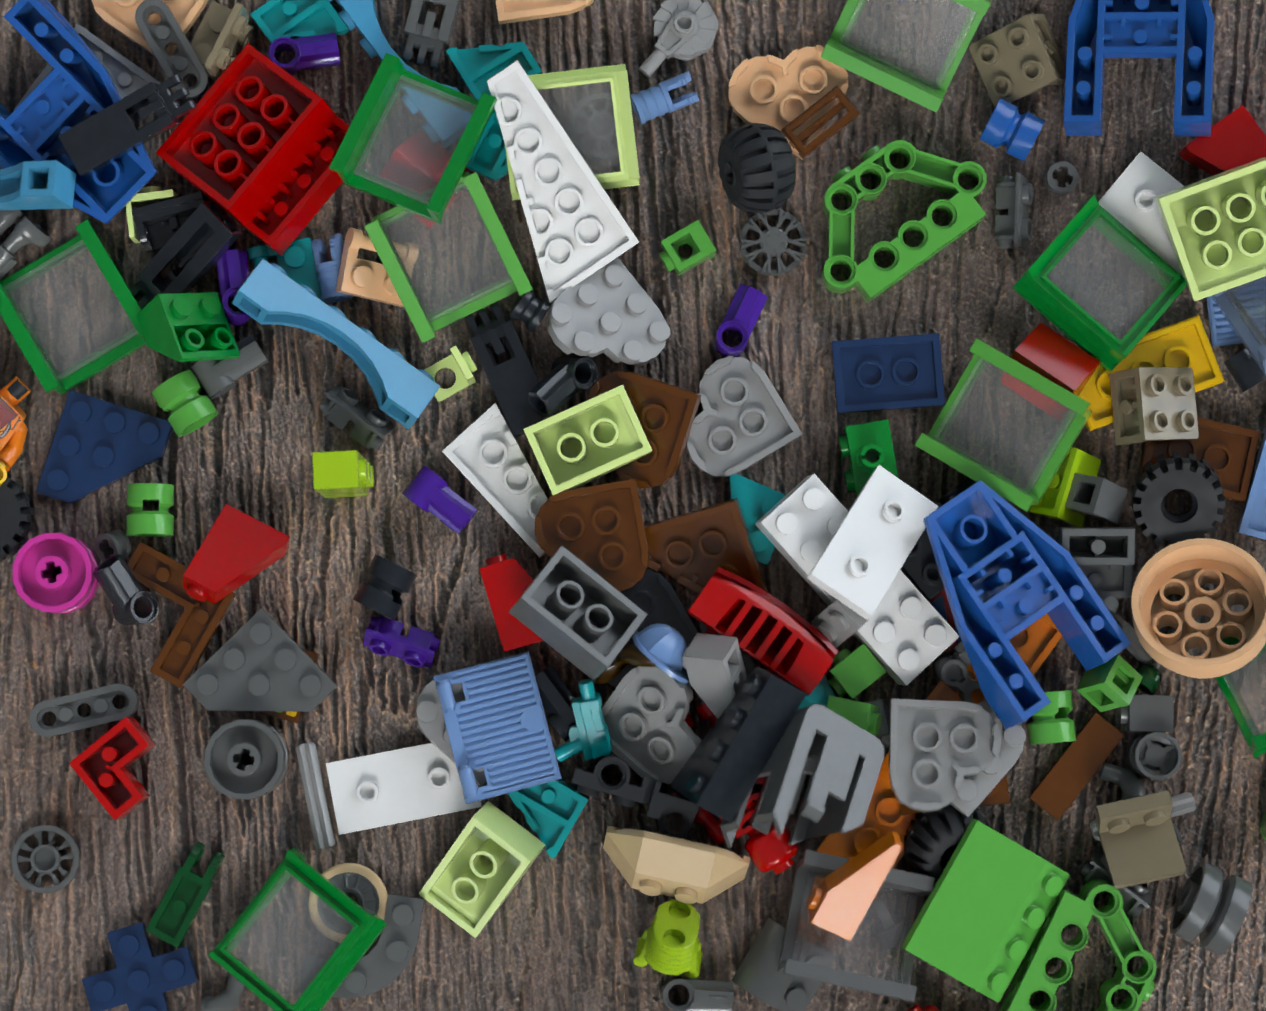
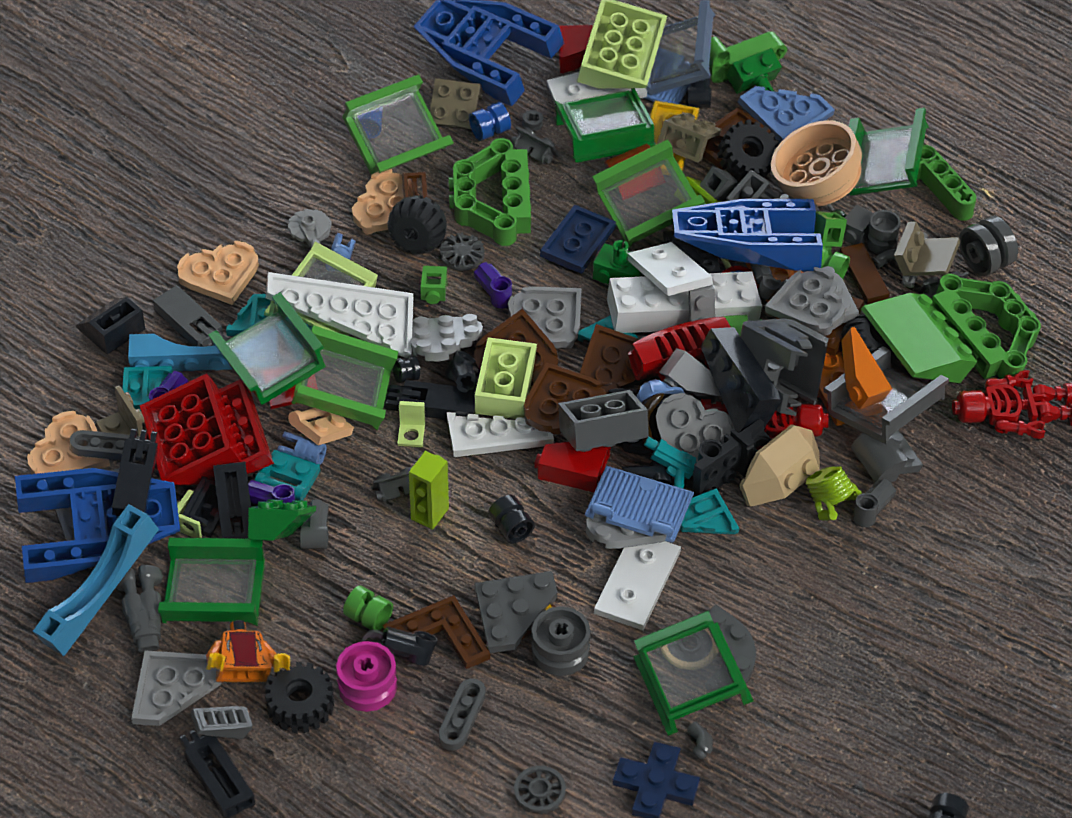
camera: 55 degrees left, 35 degrees down
dark blue plate [36,390,173,504] -> none
red brick [69,717,156,820] -> none
dark green hinge [146,841,225,948] -> none
bright green wheel [152,370,218,437] -> none
red slope [183,504,290,604] -> none
dark azure arch [232,259,440,430] -> none
light grey axle [296,742,335,849] -> none
dark purple hinge [363,615,441,669] -> none
dark purple piece [402,465,478,534] -> none
yellowish green slope [419,801,545,938] -> none

